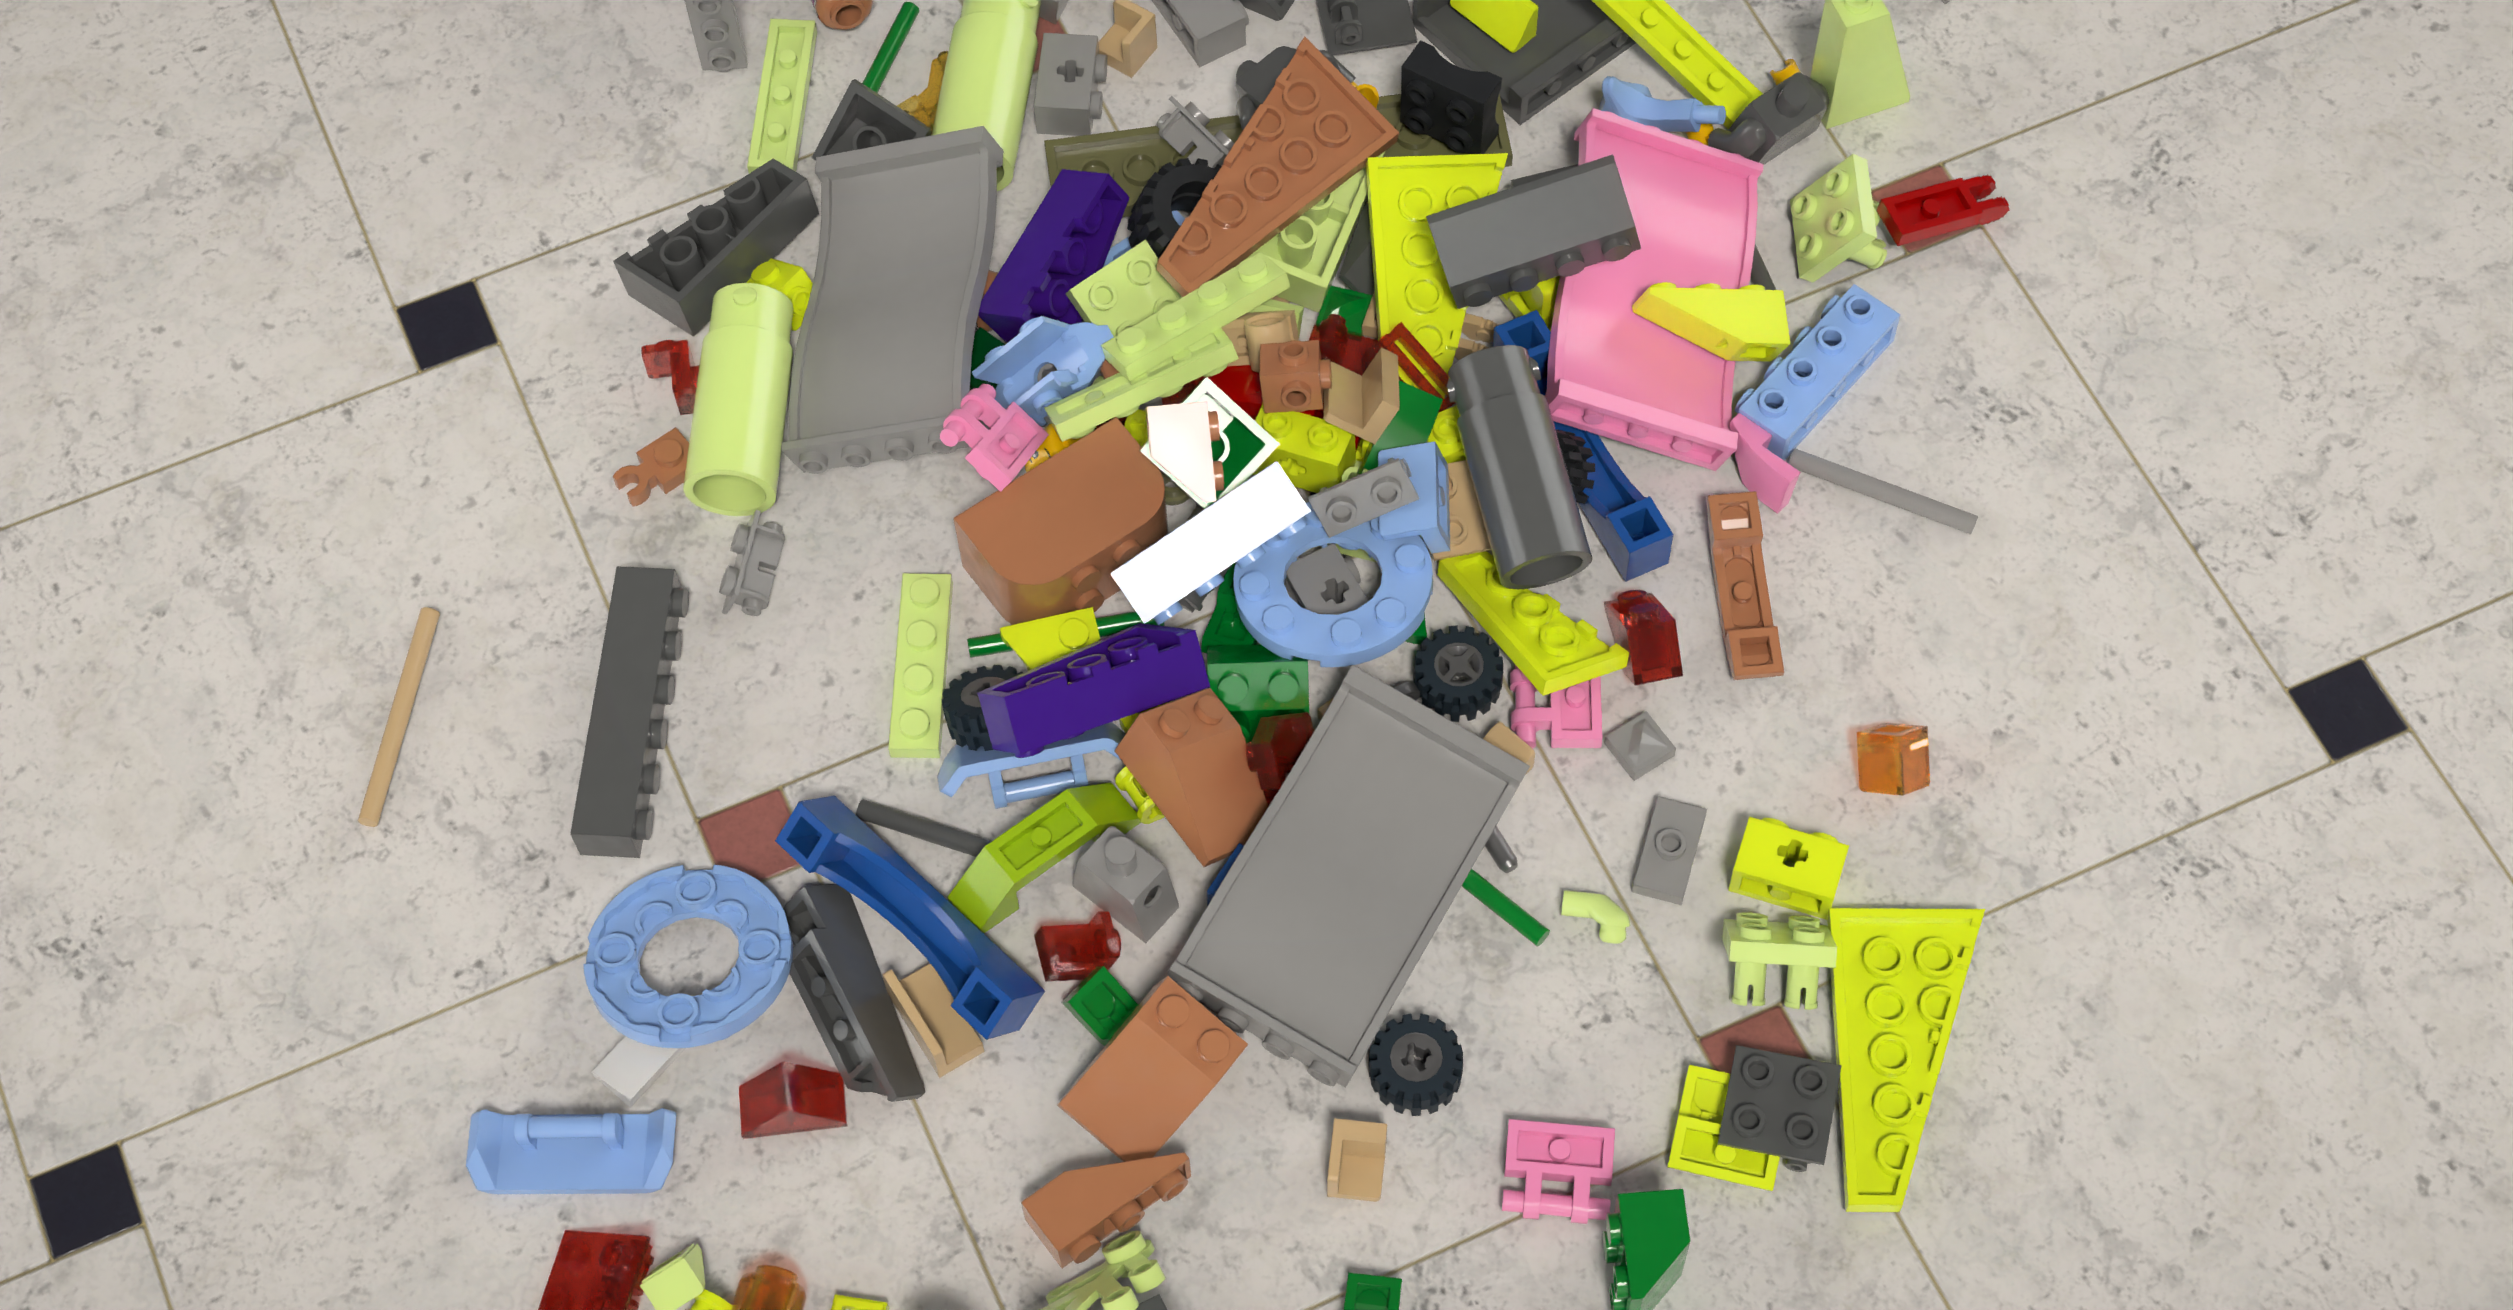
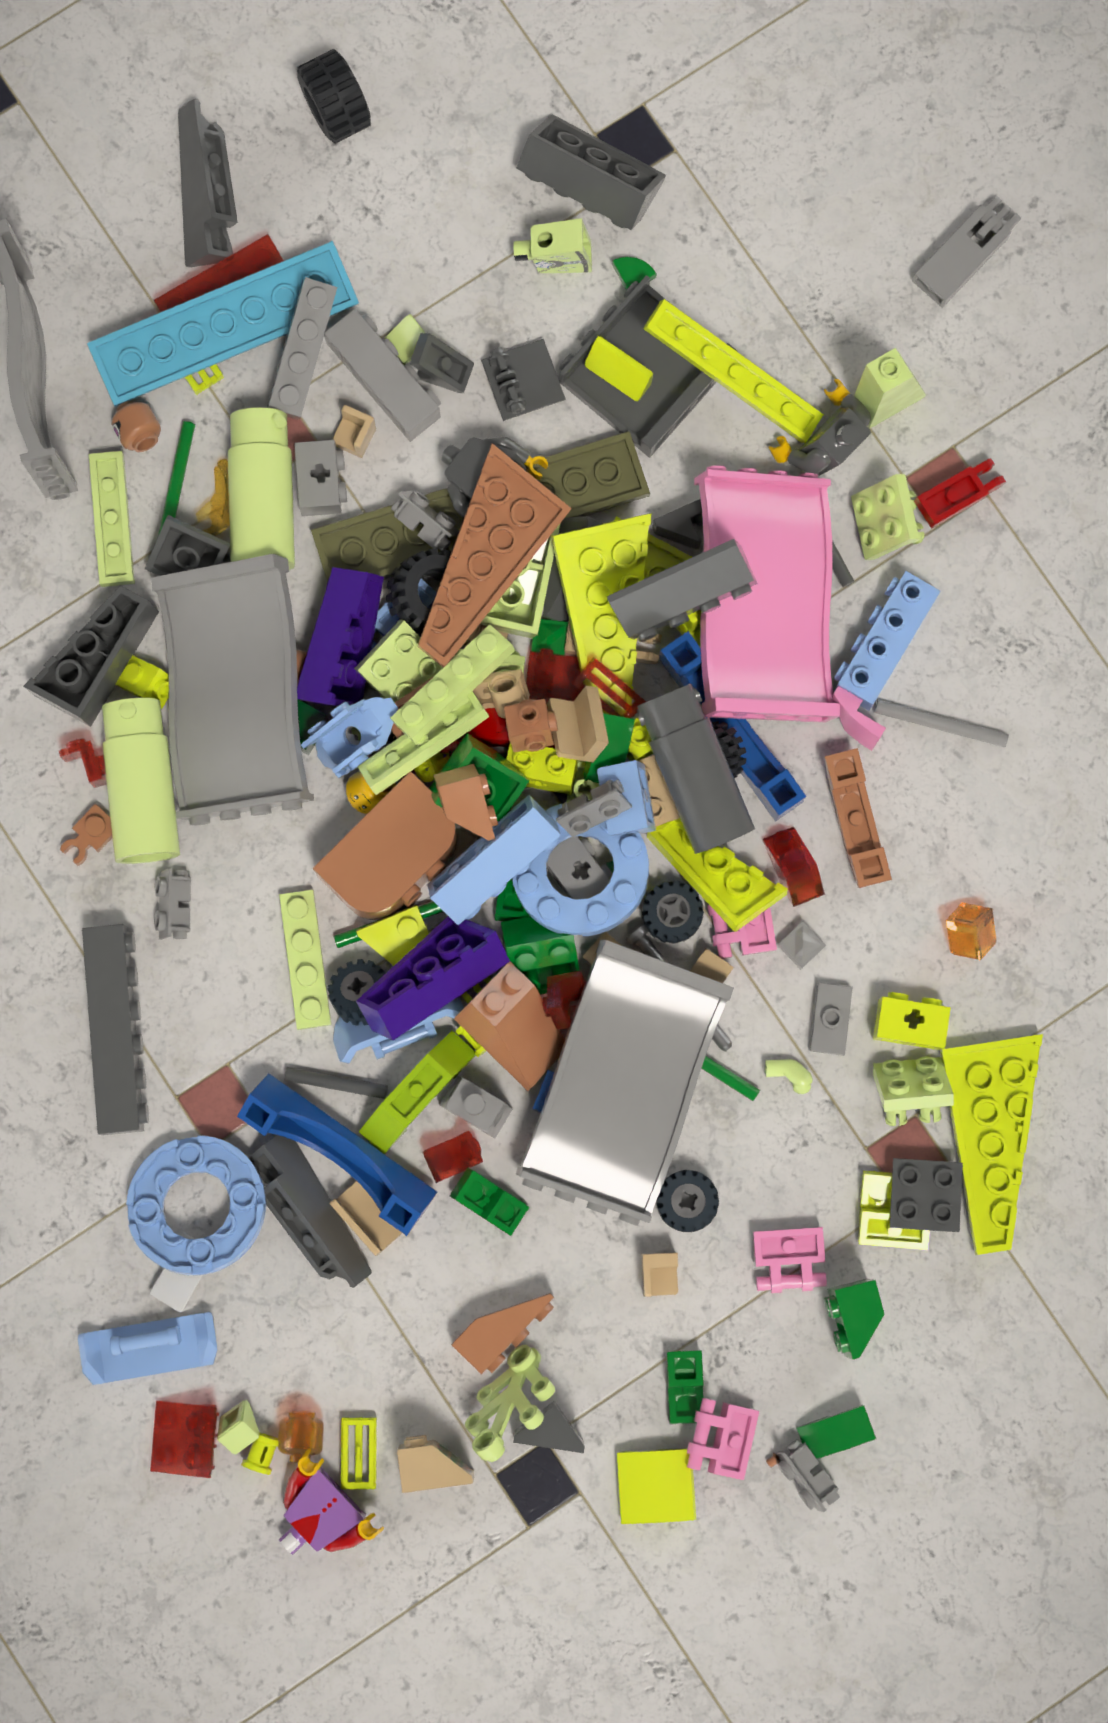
camera: 15 degrees left, 20 degrees up
clear red slope [739,1061,848,1139] -> none
bright pink plate [940,384,1049,492] -> none
nougat slope [1057,976,1248,1162] -> none
black brick [1400,40,1502,154] -> none
light blue animal [1599,76,1726,132] -> none
neon yellow slope [1632,282,1791,362] -> none

